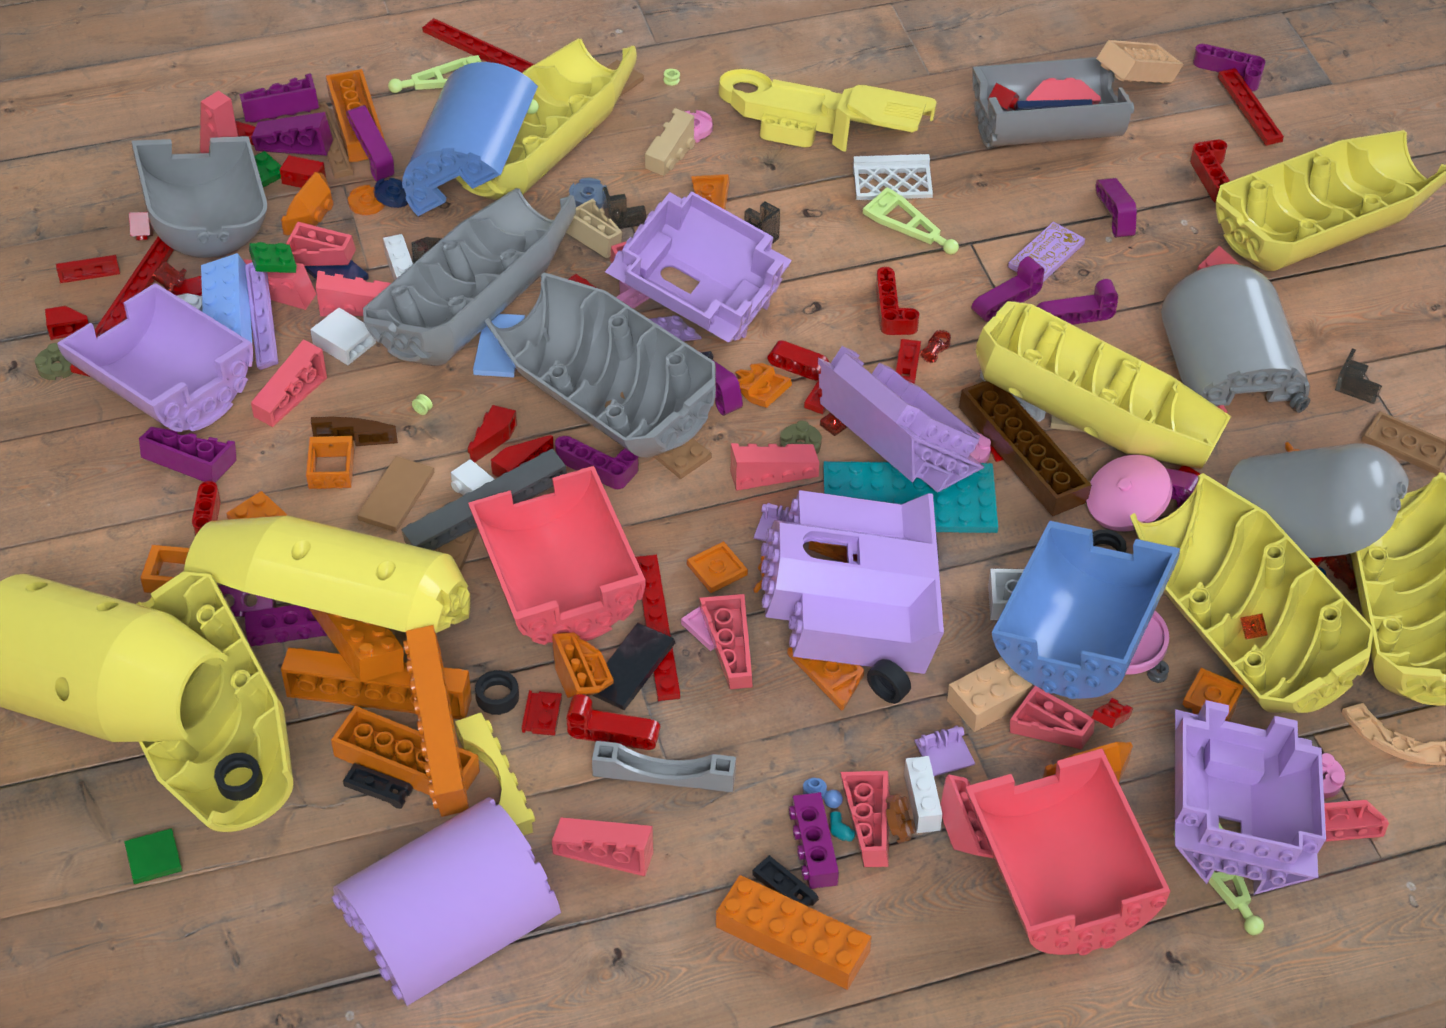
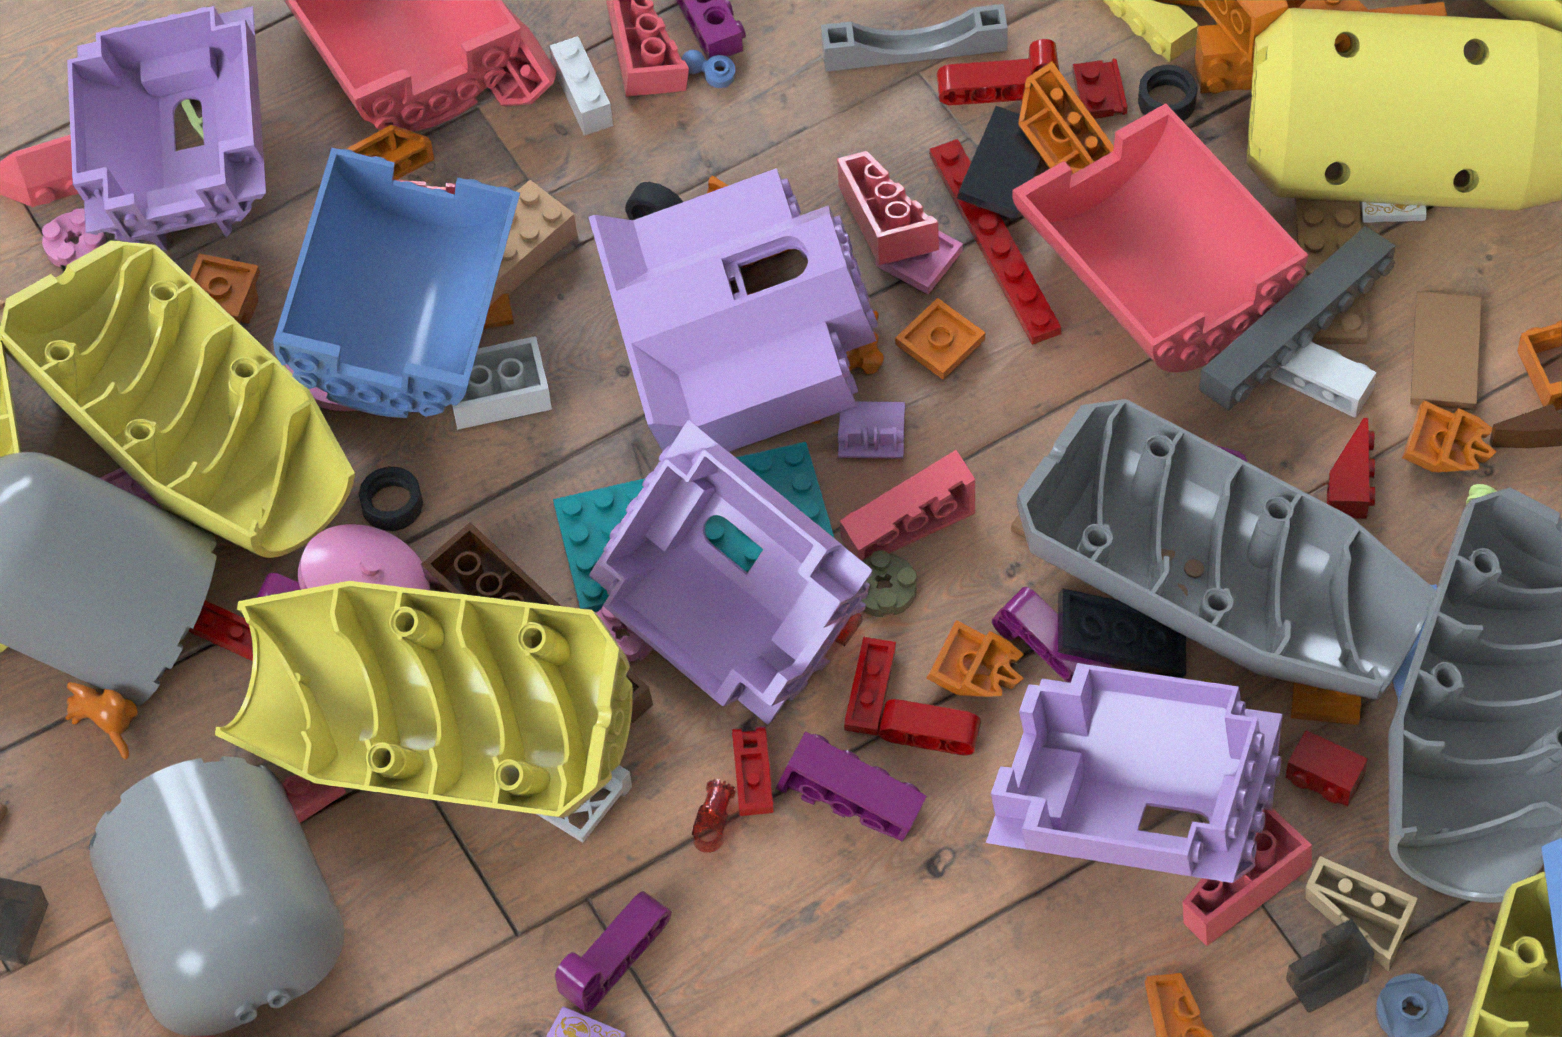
camera: 170 degrees right, 10 degrees up
red slope [491,435,554,477] -> none
clear smoke panel [744,201,780,244] -> none
teal arm [830,811,855,842] -> none
red beam [876,267,920,335] -> none
dark orange plate [886,794,916,843] -> none
lavender hinge [914,725,975,776] -> none
magenta beam [1037,279,1118,325] -> none
clear red plate [1240,613,1268,640] -> none
none -> magenta wedge [775,731,927,842]
none -> orange plate [1402,400,1497,472]

